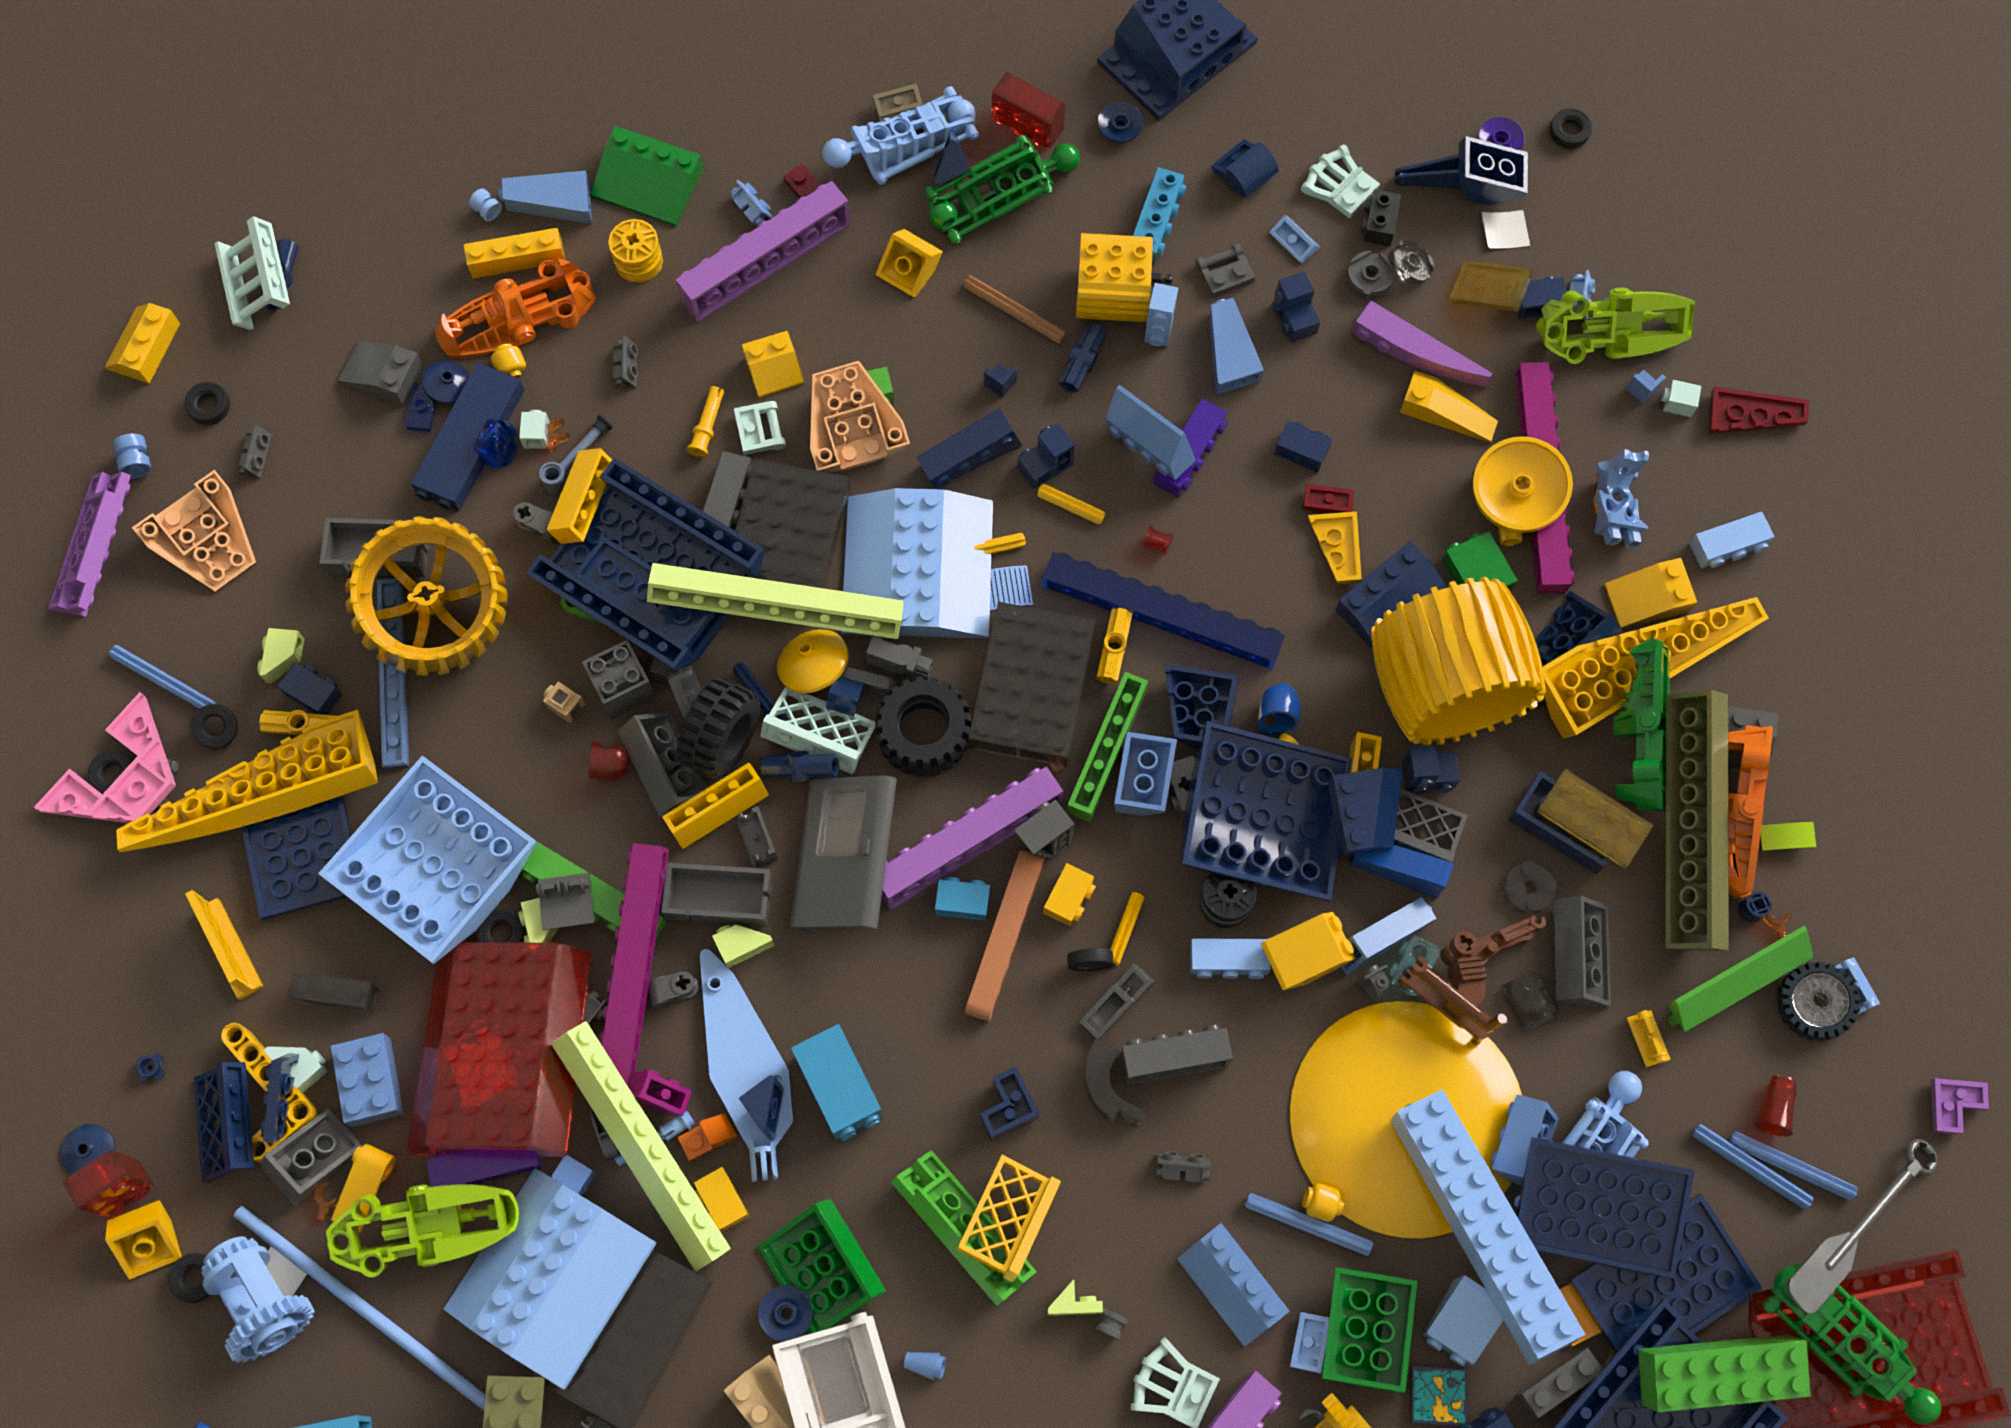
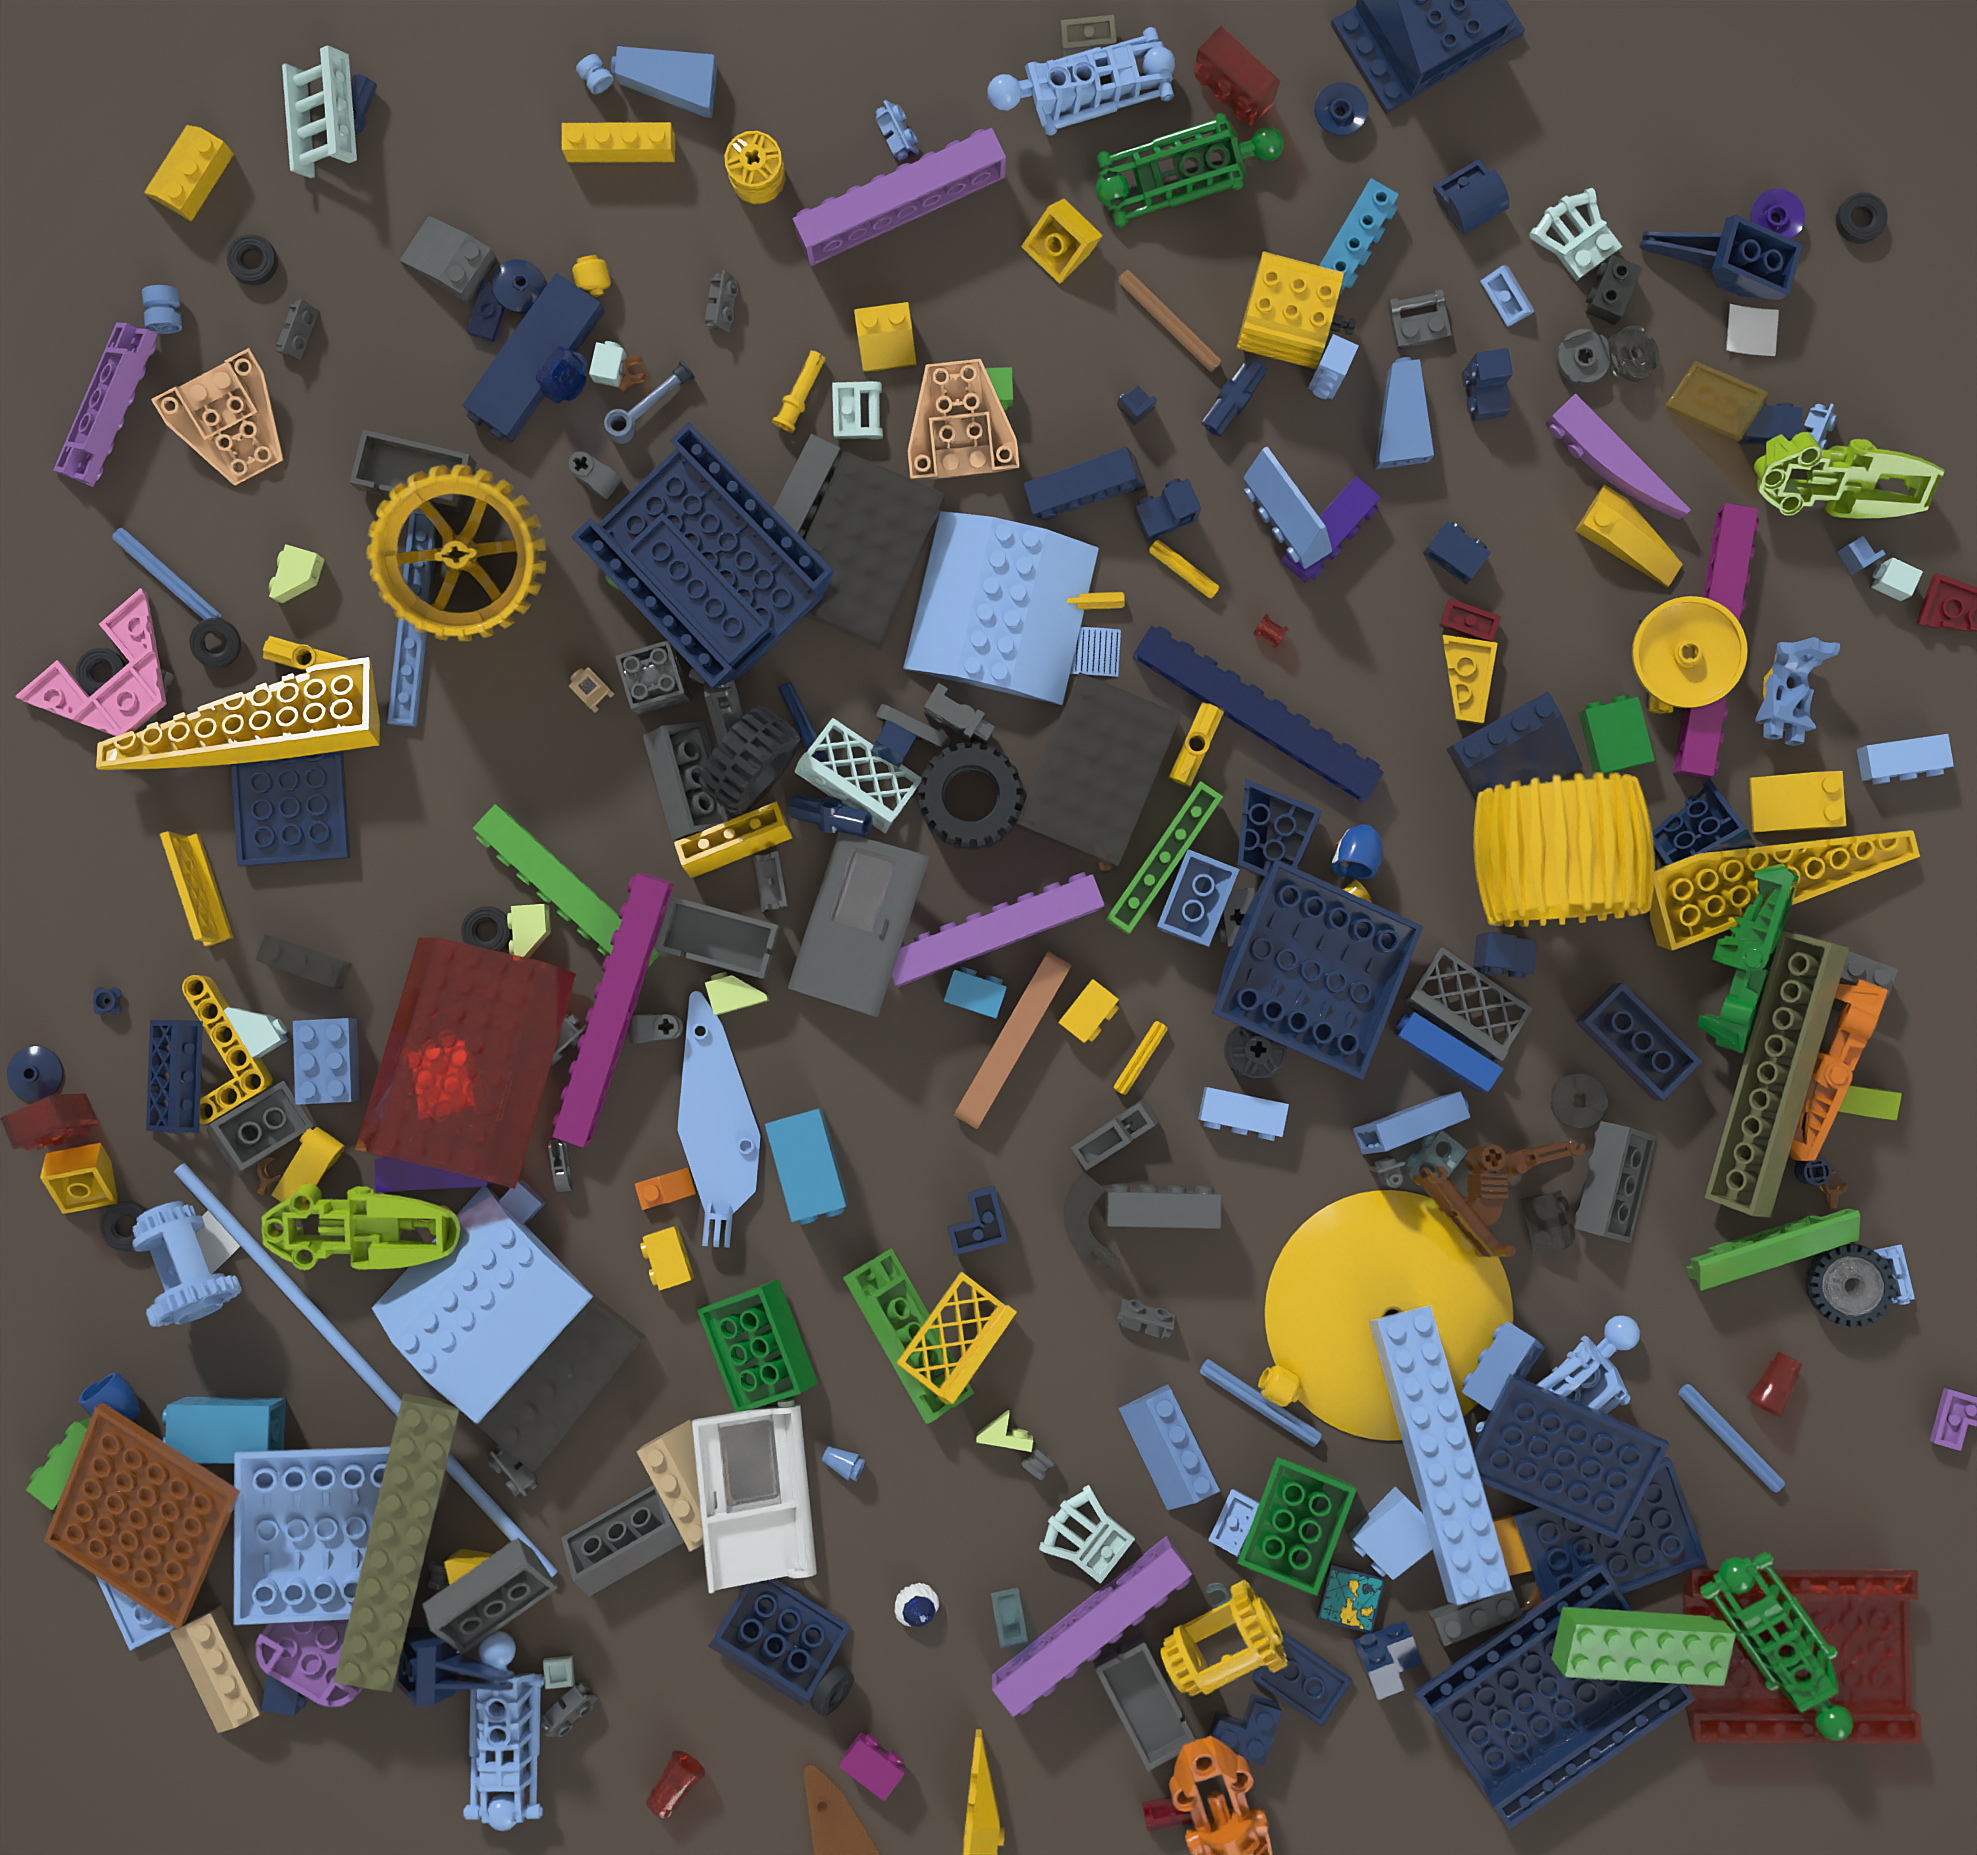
camera: 10 degrees right, 15 degrees up
dark blue wing [261,1053,299,1143] -> none
dark blue brick [277,663,342,715] -> none
light blue slope [318,756,537,964] -> none
orange piece [435,259,596,358] -> none
dark grey hinge [536,873,595,930] -> none
yellow brick [546,448,612,544] -> none
yellowish green brick [552,1021,731,1272] -> none
clear red helmet [589,741,629,780] -> none
green slope [591,126,704,226] -> none
light blue pin [615,1111,695,1167] -> none
magenta brick [628,1069,692,1116] -> none
yellowish green brick [647,563,904,639] -> none
dark blue slope [738,1075,784,1141] -> none
dark blue dish [758,1285,813,1341] -> none
yellow dish [777,629,849,693] -> none
dark red plate [783,164,820,199] -> none
dark blue slope [934,130,968,185] -> none
dark grey wedge [1015,800,1075,859] -> none
black tyre [1067,948,1114,971] -> none
yellow slope [1261,912,1356,990] -> none
dark blue wedge [1327,768,1403,856] -> none
yellow brick [1349,732,1382,773] -> none
clear yellow plate [1537,769,1654,868] -> none
yellow hinge [1627,1010,1671,1067] -> none
medium blue axle [1729,1131,1858,1201] -> none
piece [1786,1139,1938,1314] -> none

